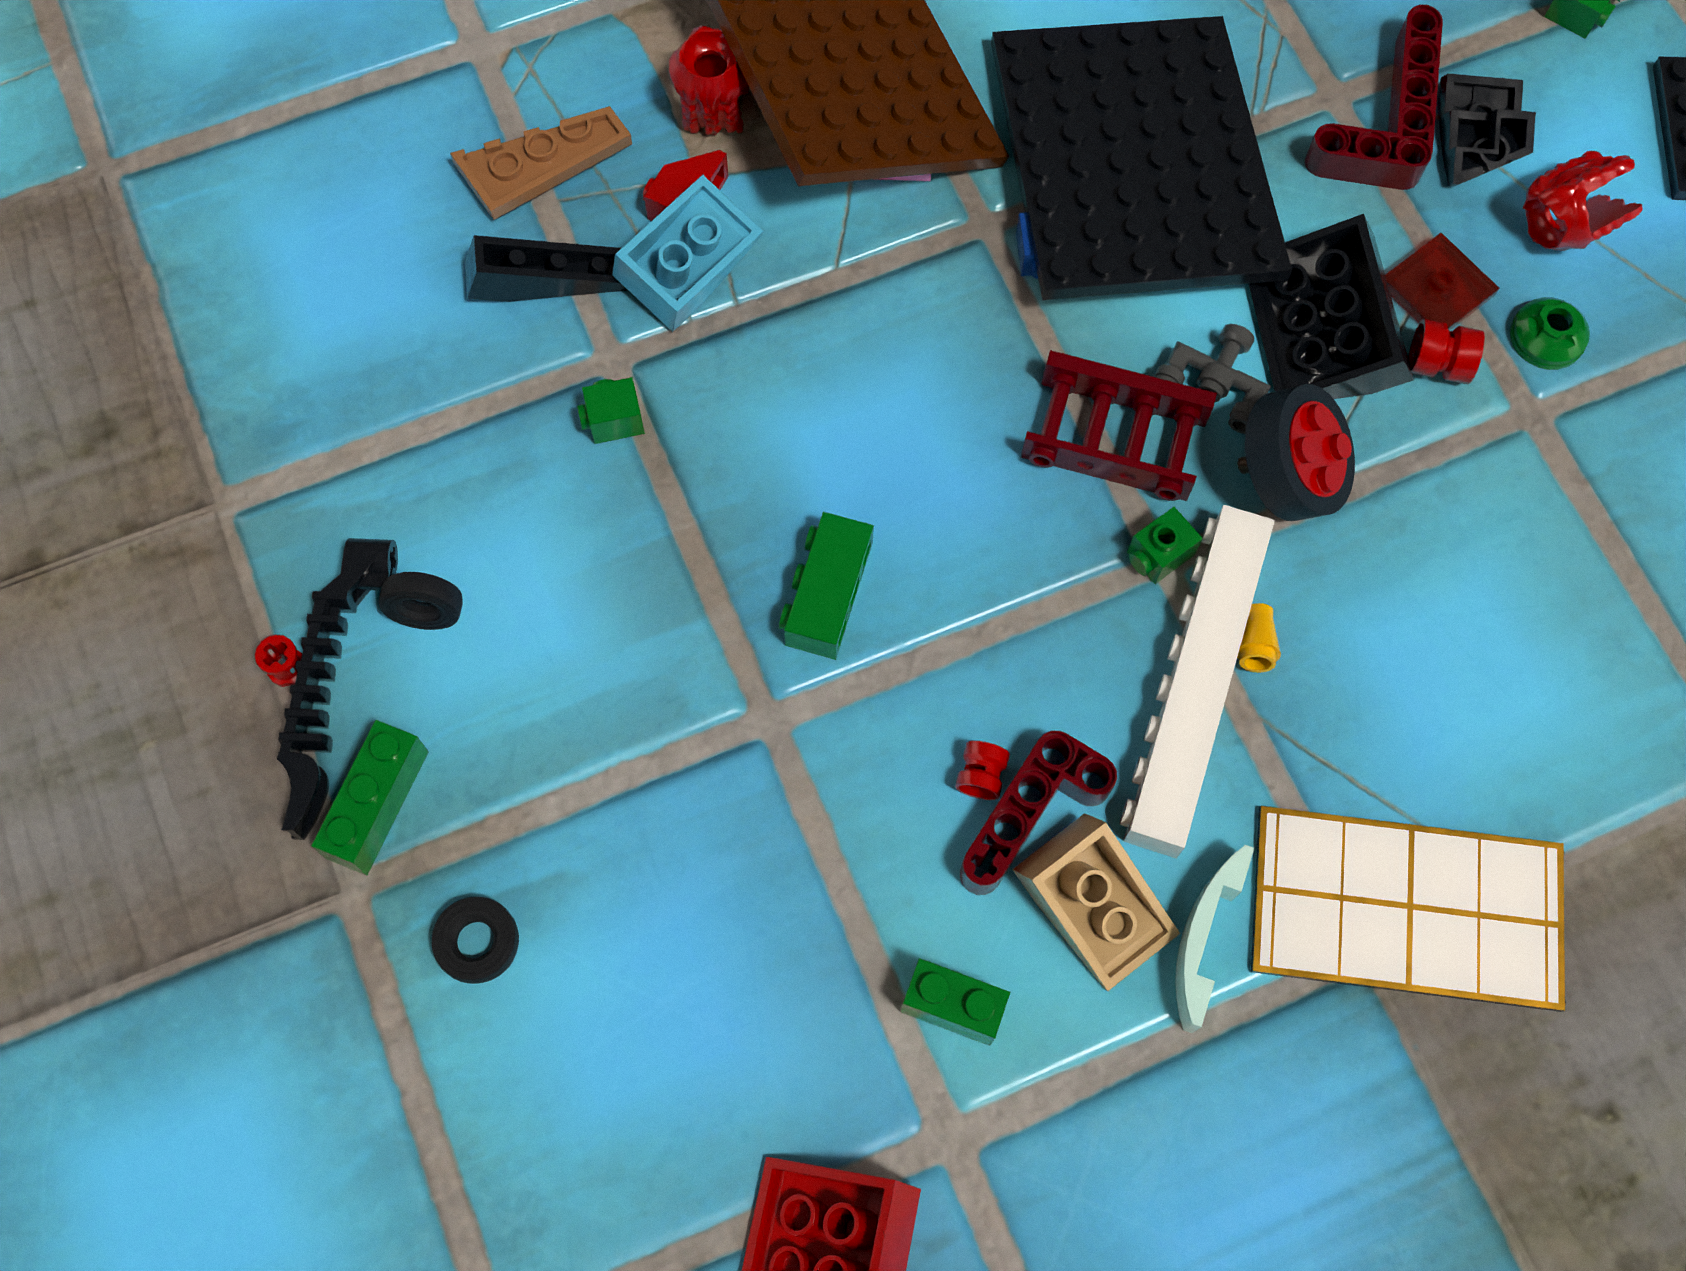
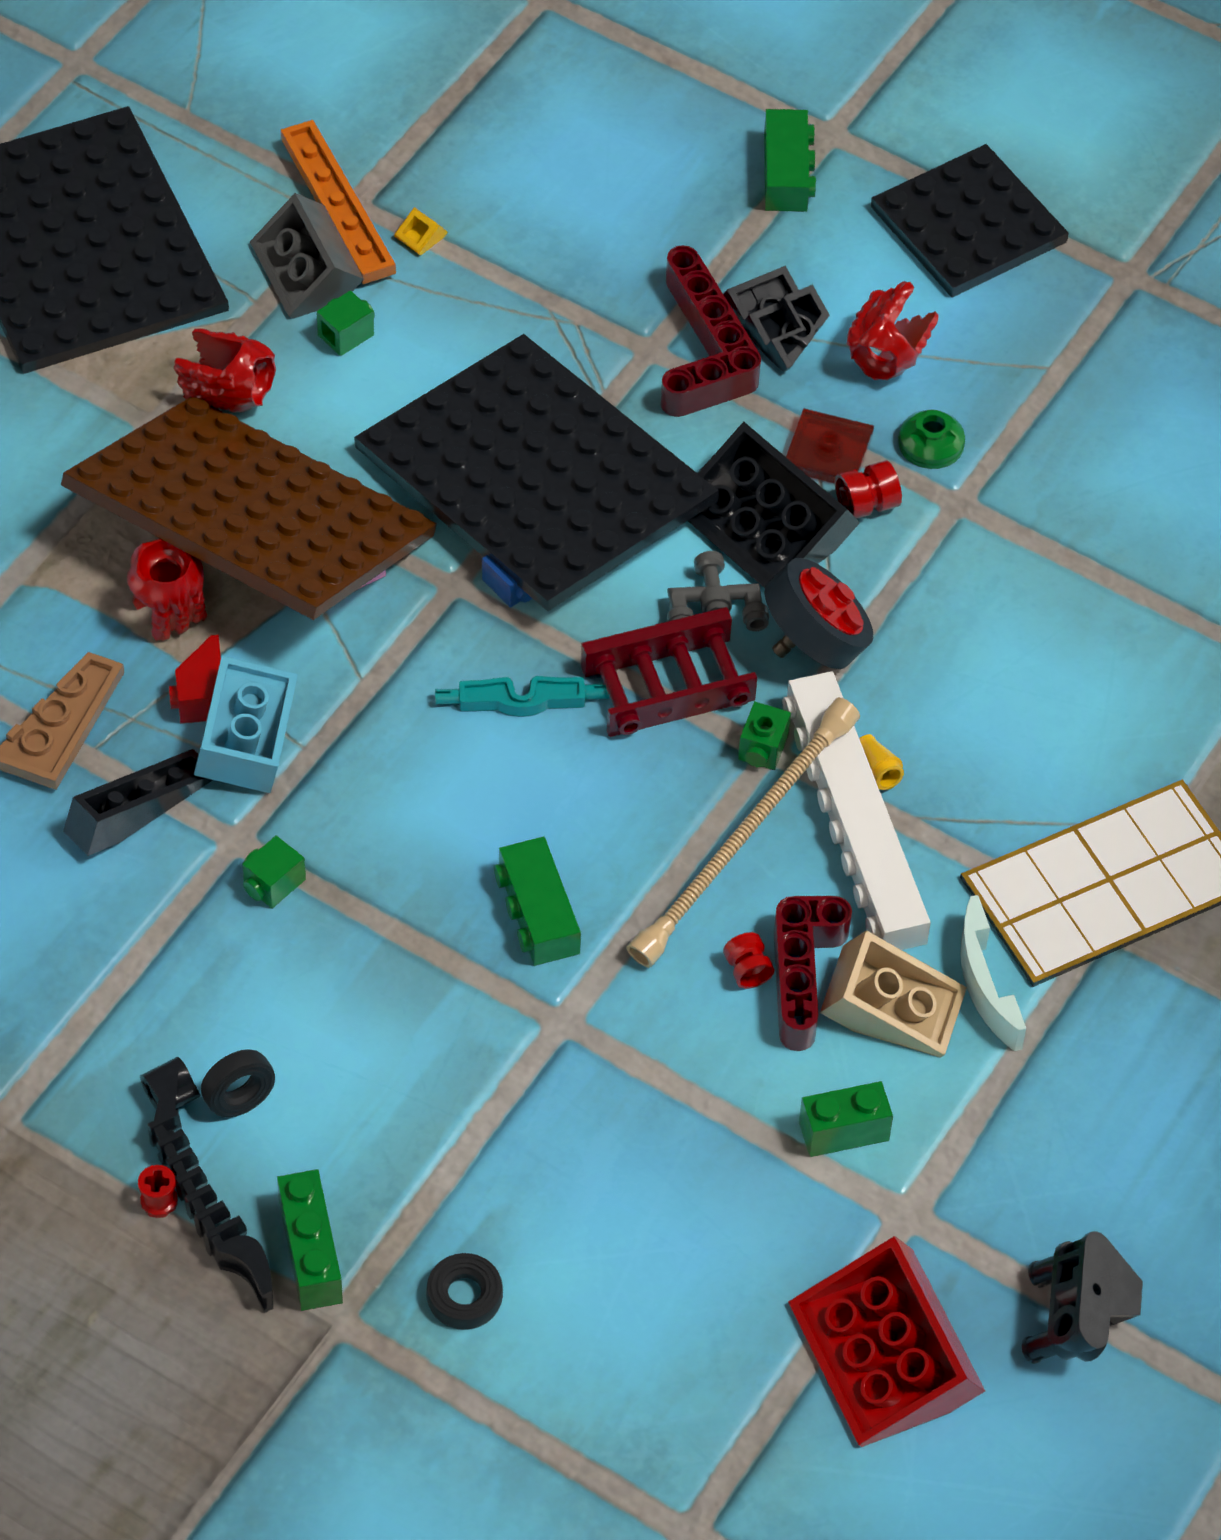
camera: 35 degrees left, 15 degrees down
none -> teal piece [435,676,609,717]
none -> tan hose [627,697,860,968]

